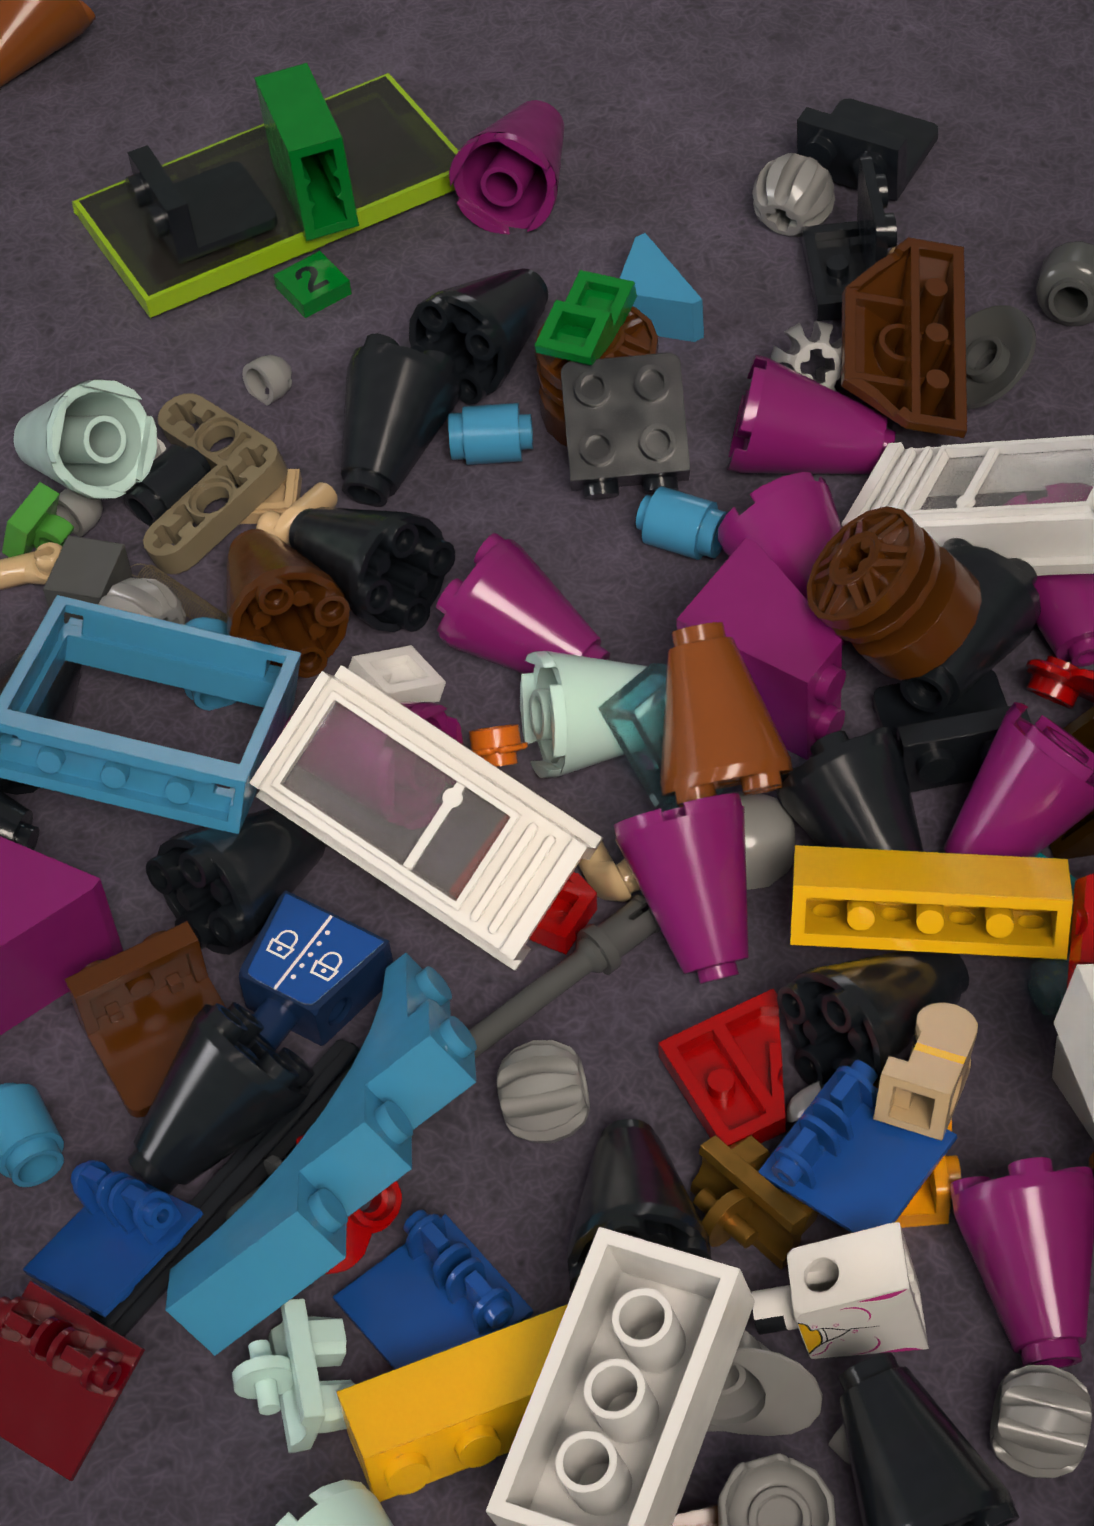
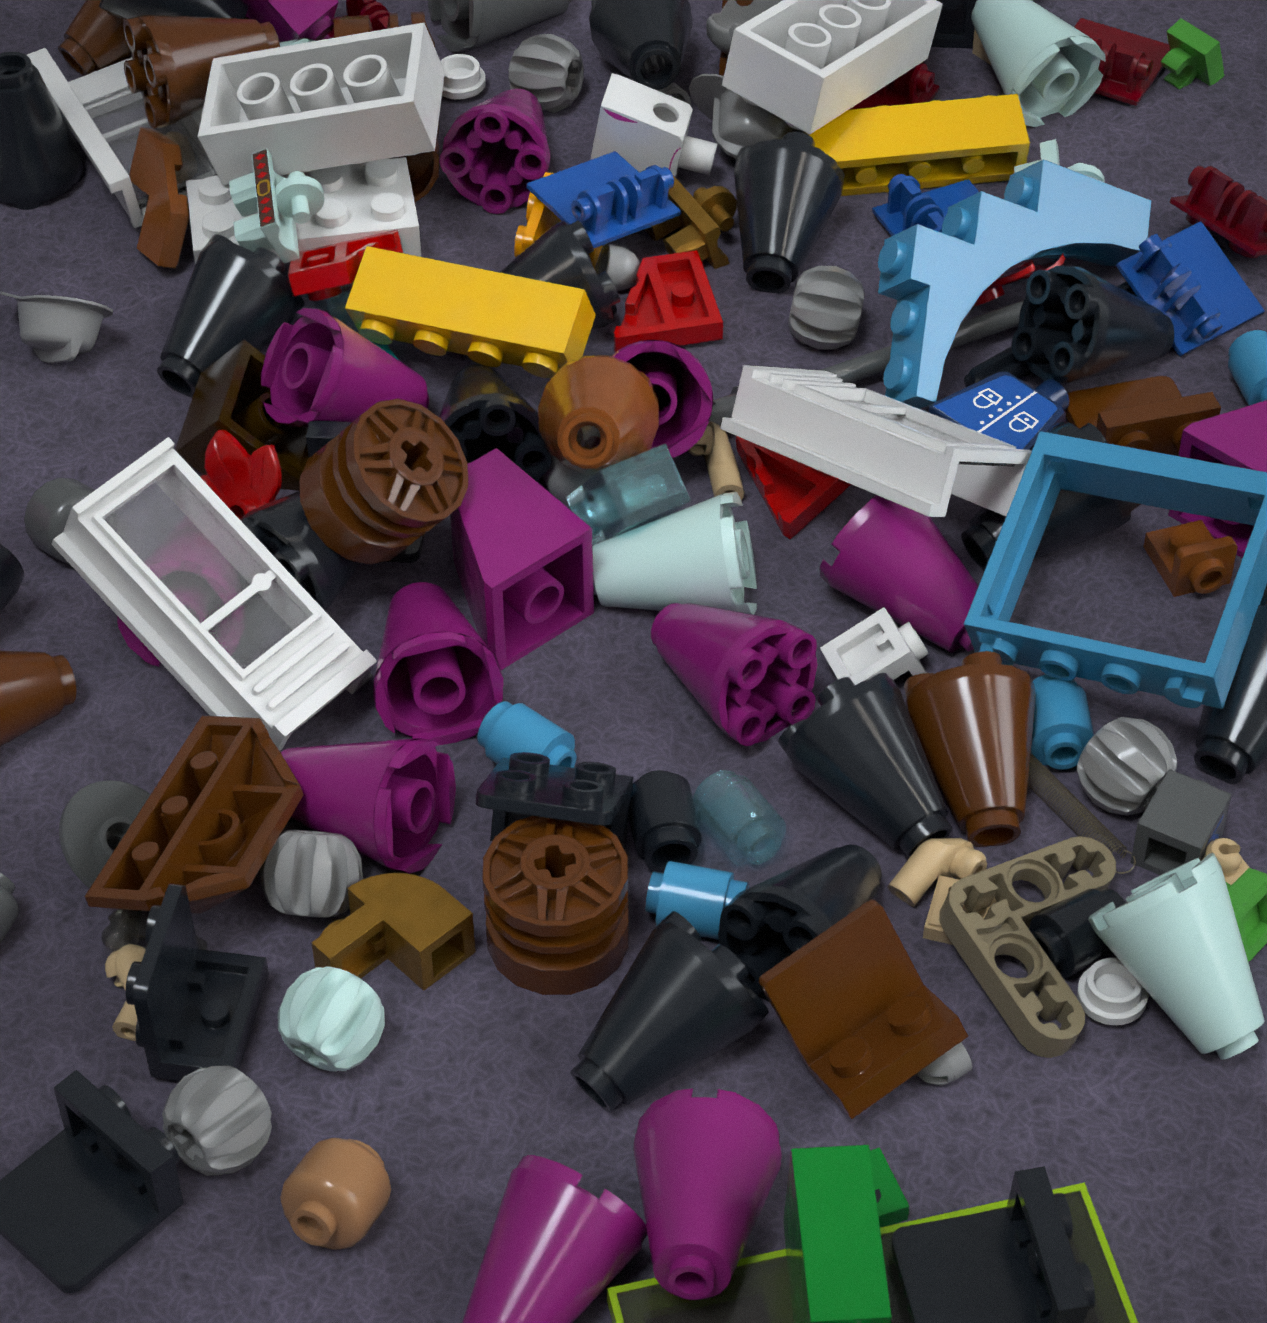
camera: 170 degrees left, 5 degrees down
orange plate [469,724,528,767] -> none
green slope [534,270,637,365] -> none
dark azure slope [620,233,704,342] -> none
tan leg [873,1003,978,1141] -> none
none -> light aqua piece [278,966,385,1072]
none -> medium nougat head [280,1138,392,1250]
none -> pearl gold brick [312,873,476,991]
none -> black brick [629,770,702,873]
none -> magenta cone [633,1088,782,1300]
none -> clear light blue brick [693,770,786,867]
none -> reddish brown bracket [759,899,969,1119]
none -> dark orange bracket [1143,520,1238,597]

